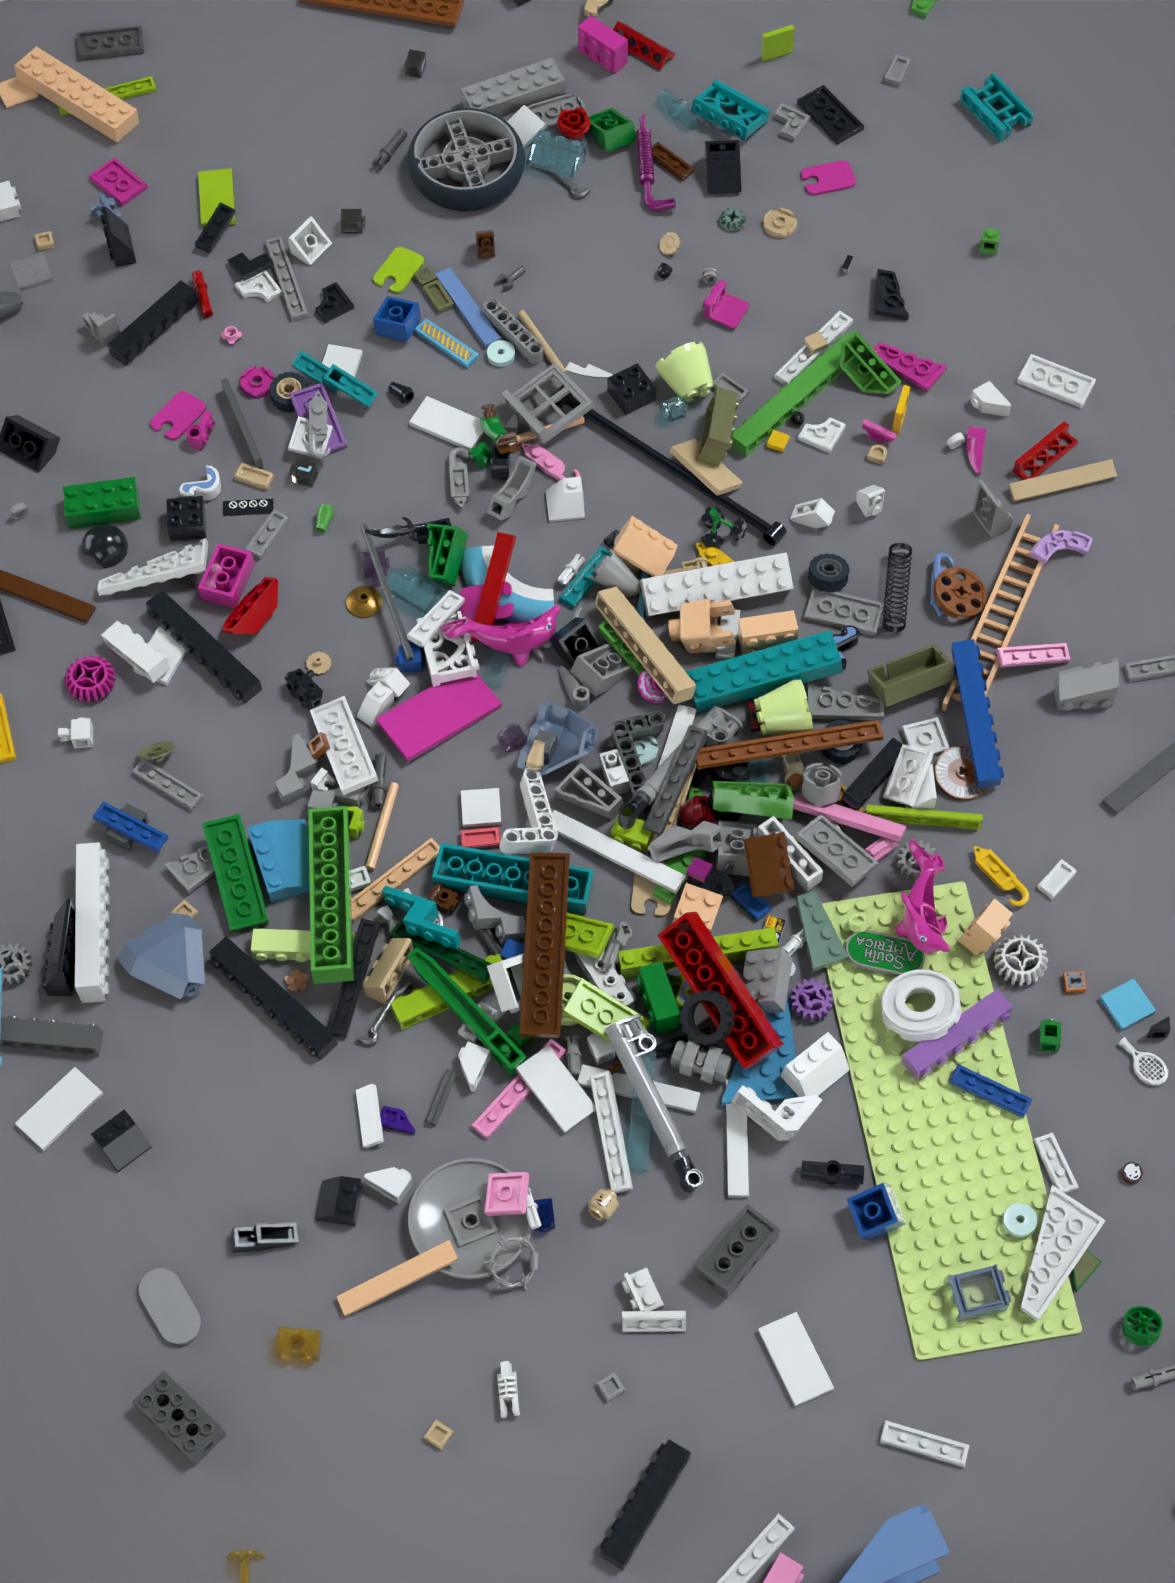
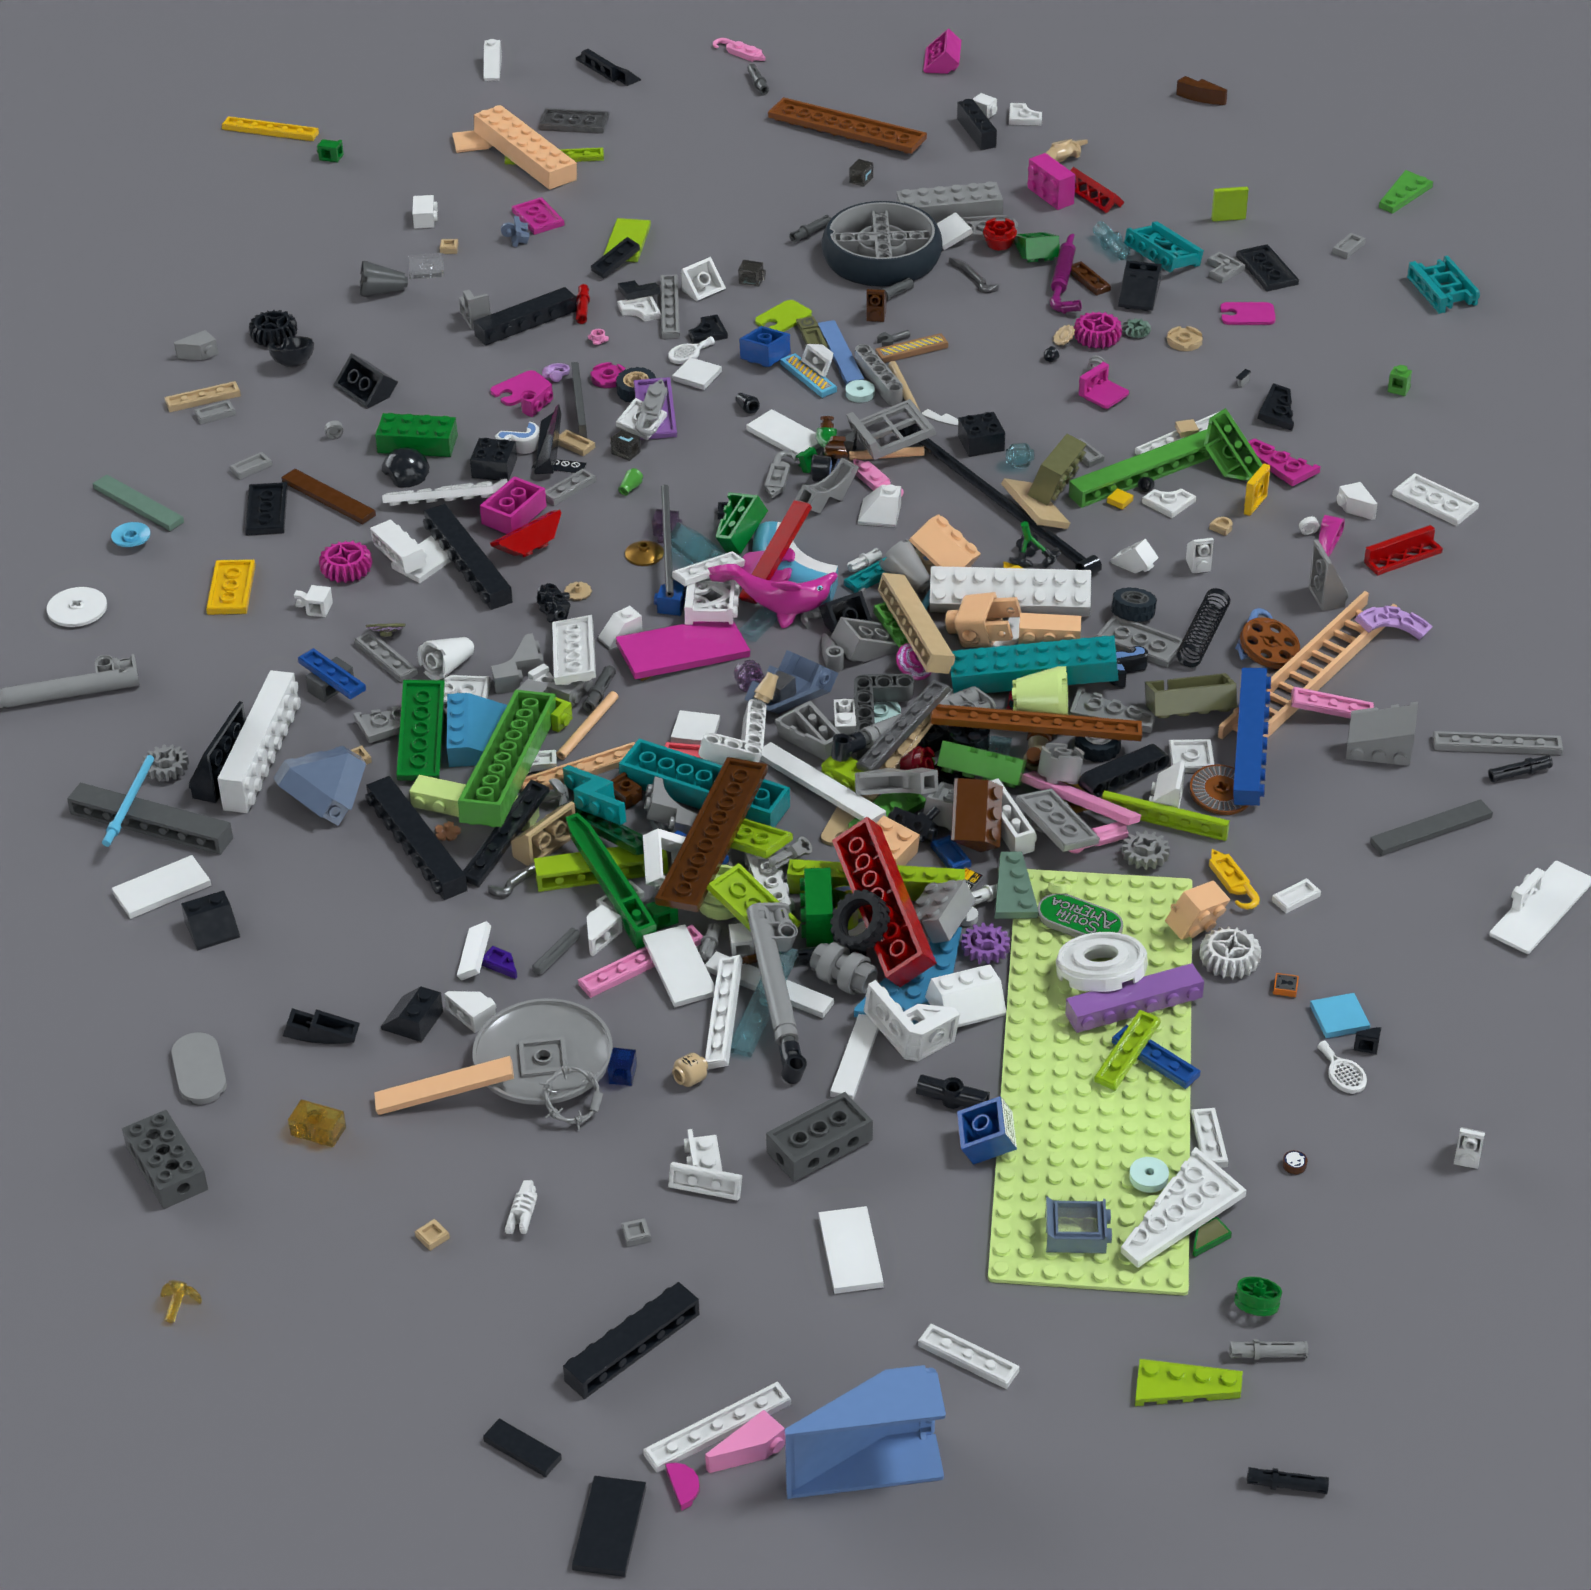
camera: 15 degrees right, 20 degrees down
black slope [101,206,137,267] -> none
teal bracket [291,350,378,408] -> none
dark orange tile [308,732,330,759] -> none
black piece [365,517,428,542] -> none
white slope [366,668,410,697] -> none
bright pink tile [484,1172,530,1216] -> none
white axle [525,1187,541,1229] -> none
clear light blue slope [526,131,587,178] -> none
yellowish green cone [655,341,713,404] -> none
magenta tile [686,857,713,882] -> none
dark pink tile [862,419,897,443] -> none
white tile [882,744,934,807] -> none
dark pink animal [895,838,949,954] -> none
tan tile [1009,459,1117,502] -> none
green brick [1038,1019,1062,1052] -> none
none -> white cone [417,637,474,680]
none -> white tile [444,675,491,704]
none -> black wedge [534,404,561,474]
none -> lavender piece [542,363,570,382]
none -> white piece [668,336,715,364]
none -> white slope [801,344,834,377]
none -> medium nougat tile [875,333,948,363]
none -> dark grey pin [880,278,914,302]
none -> dark pink gear [1074,311,1122,349]
none -> lime tile [1094,1010,1161,1091]
none -> lime wing [1135,1359,1243,1406]

